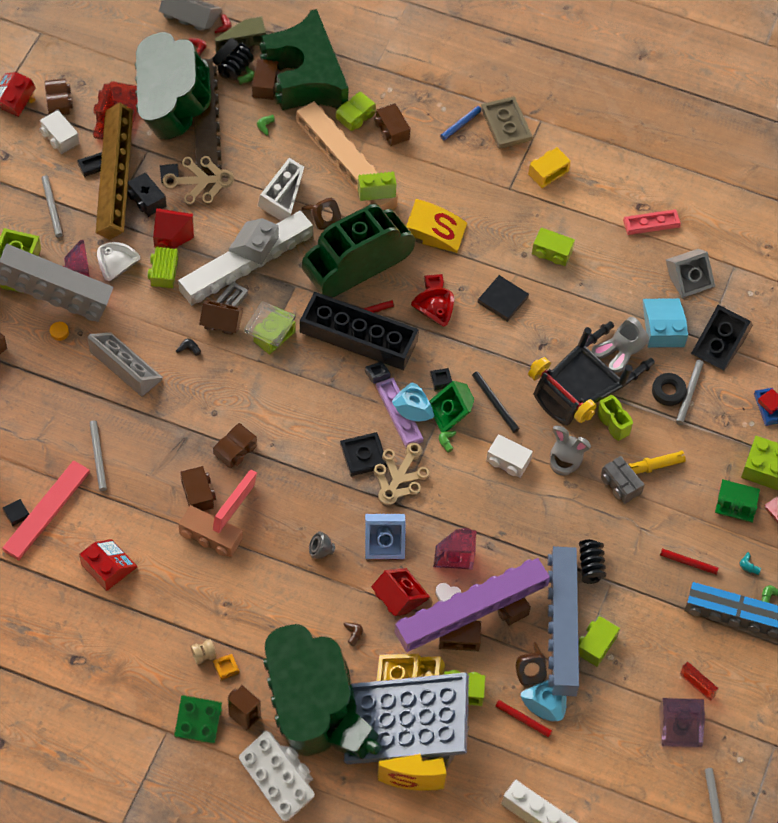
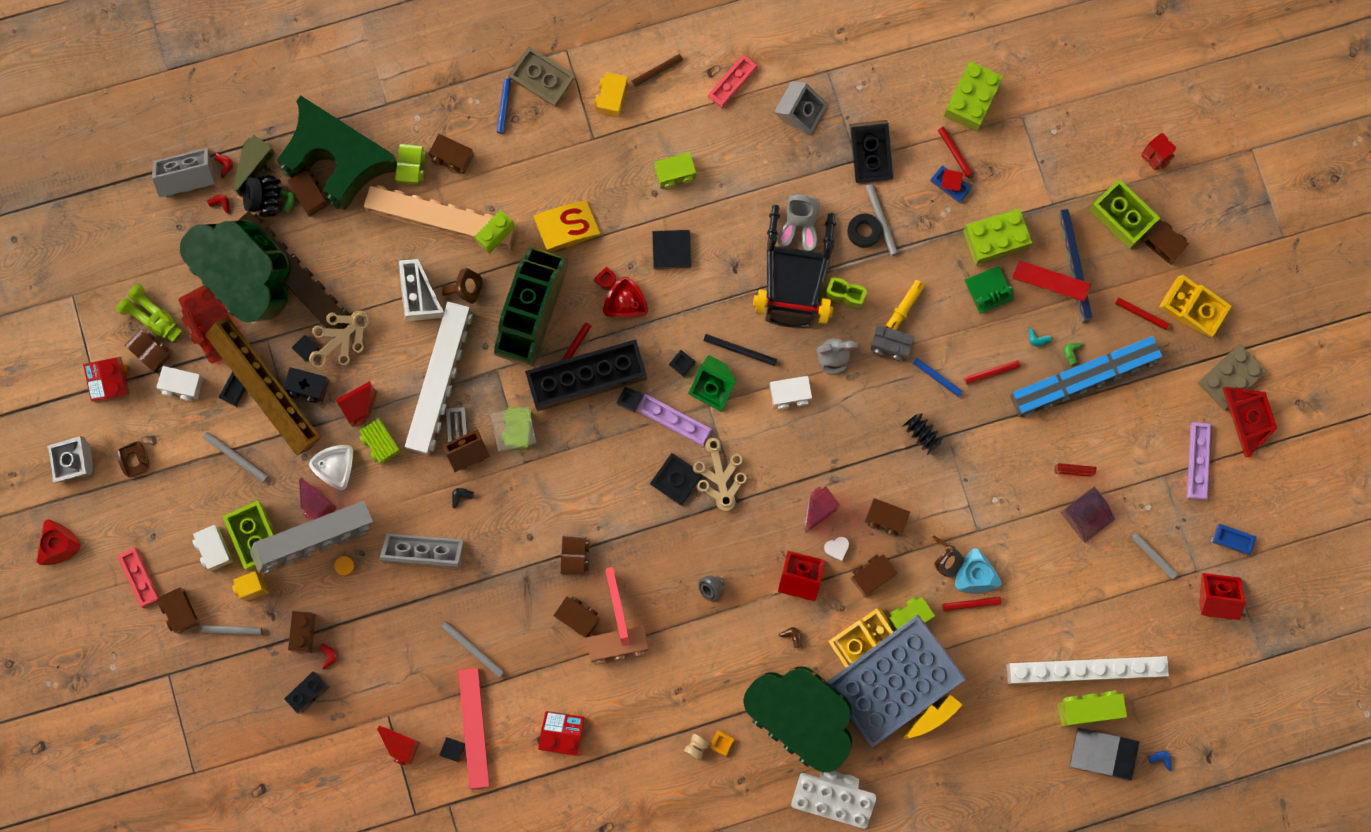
camera: 35 degrees left, 20 degrees up
green hinge [174,695,222,744] -> none
reddish brown brick [228,685,261,731] -> none
light grey slope [229,218,279,265] -> none
bright green animal [257,115,275,136] -> none
dark green torso [328,709,381,759] -> none
light blue slope [365,514,406,559] -> none
medium azure hat [392,383,434,421] -> none
medium lavender brick [395,558,550,653] -> none
bright green animal [439,431,456,452] -> none
sand blue brick [547,546,579,696] -> none
lime piece [578,616,620,667] -> none
medium azure slope [643,298,688,348] -> none
none -> lime piece [116,283,183,343]
none -> reddish brown bar [631,54,683,87]
none -> blue bar [913,358,963,397]

